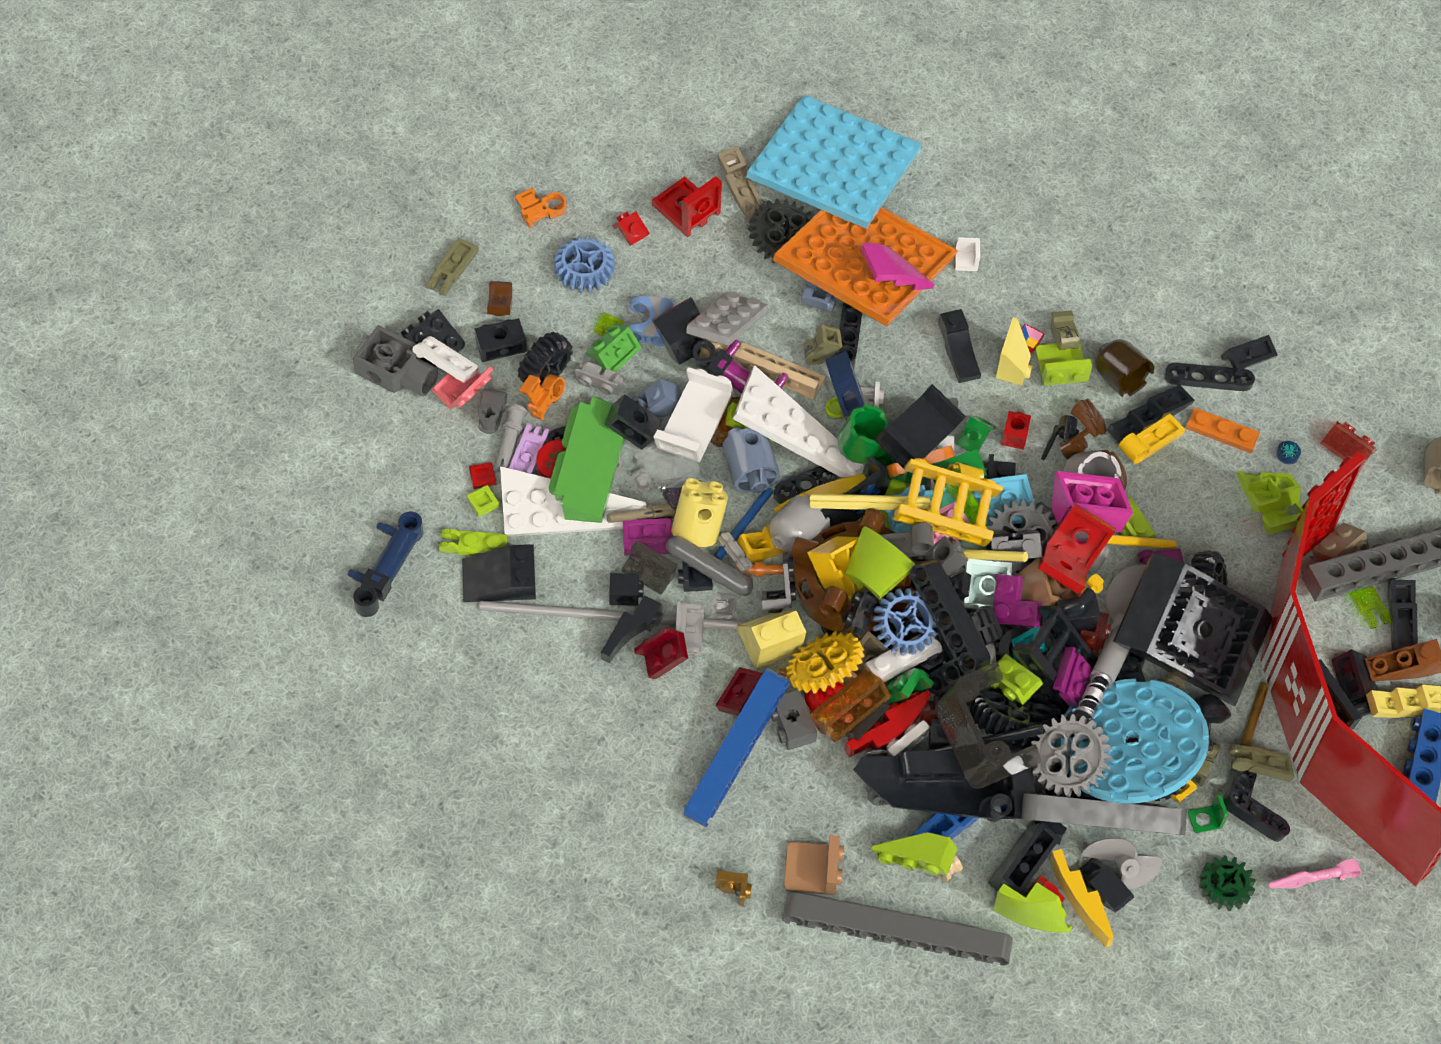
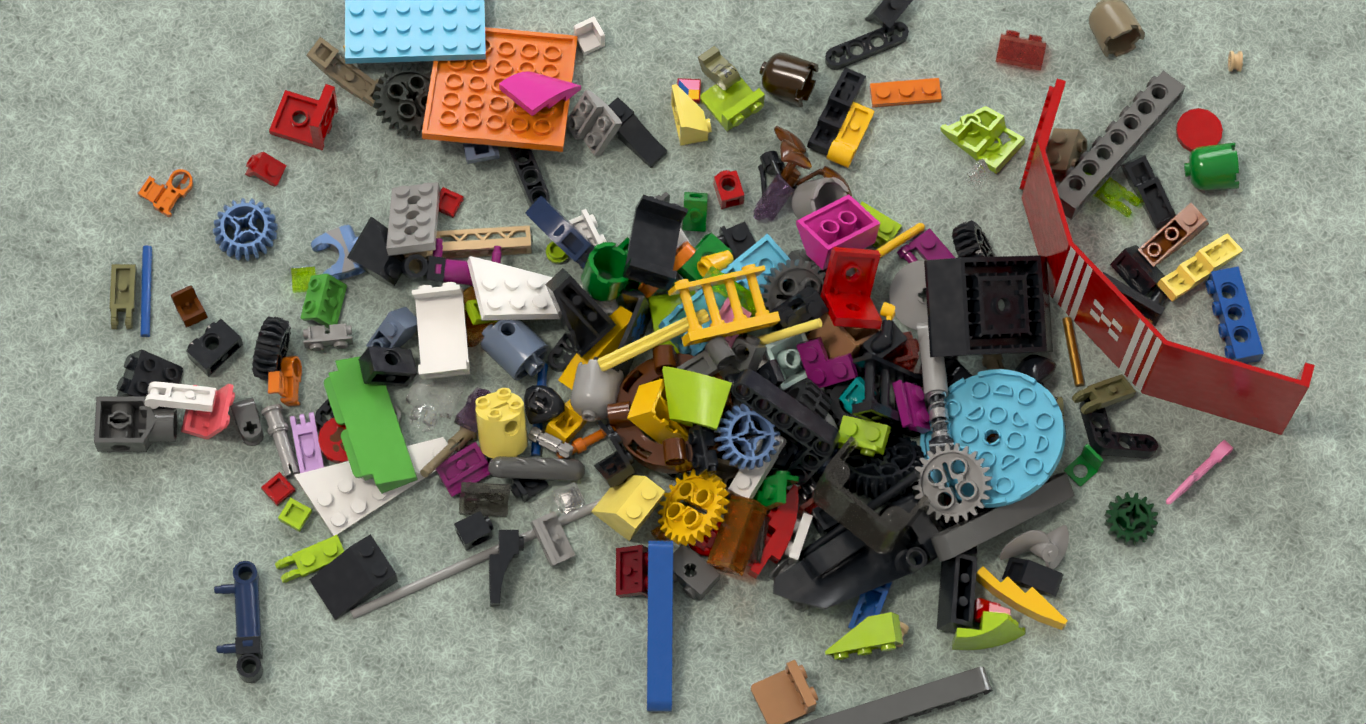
camera: 30 degrees left, 10 degrees up
dark red bracket [634,627,689,679] -> none
olive leg [804,324,843,365] -> none
tile [1276,441,1301,464] -> none
none -> blue bar [140,245,152,337]
none -> red tile [438,187,464,218]
none -> black piece [524,385,565,424]
none -> black wedge [545,268,616,358]
none -> light grey slope [567,90,623,156]
none -> clear purple hinge [753,174,794,222]

